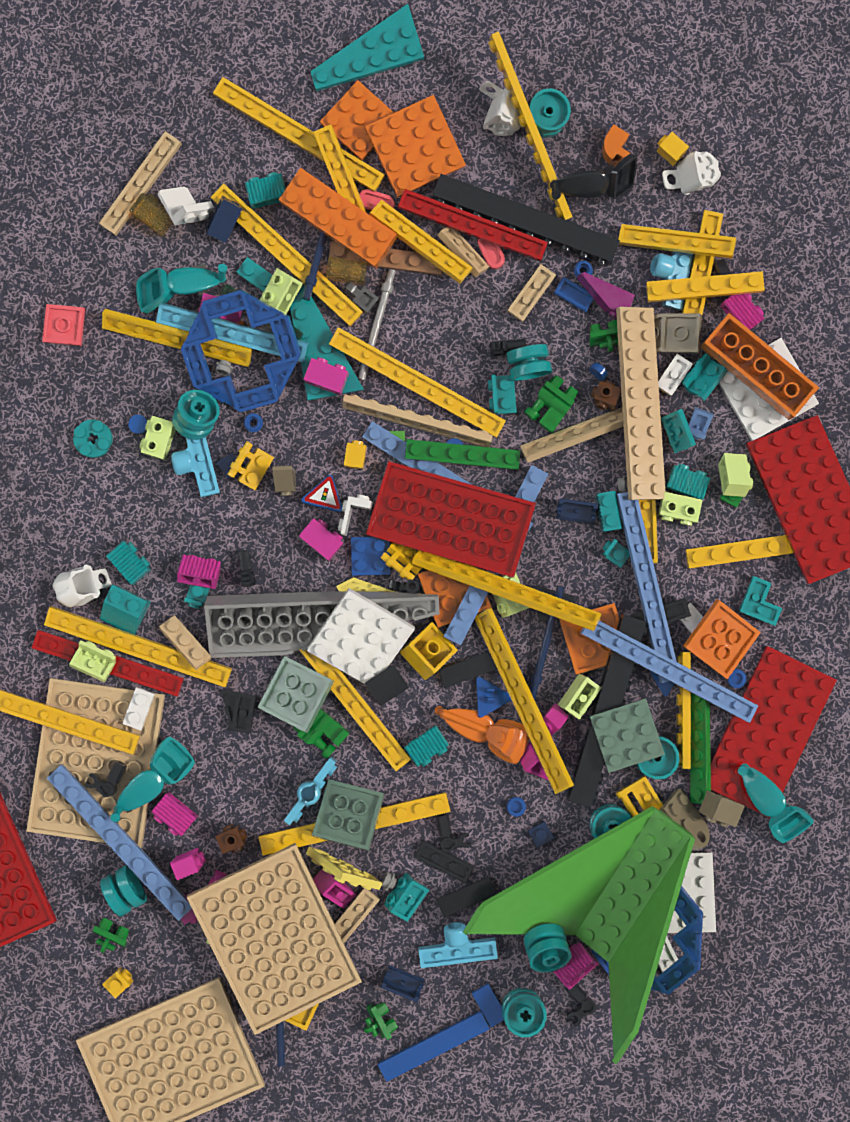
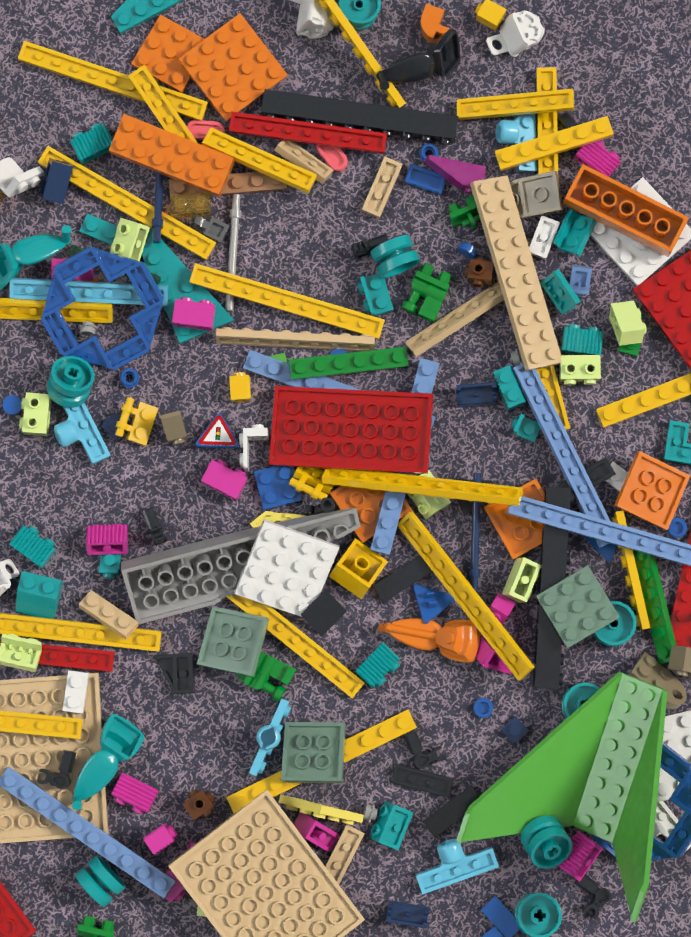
camera: 15 degrees left, 5 degrees down
yellow plate [615,775,663,817] -> none

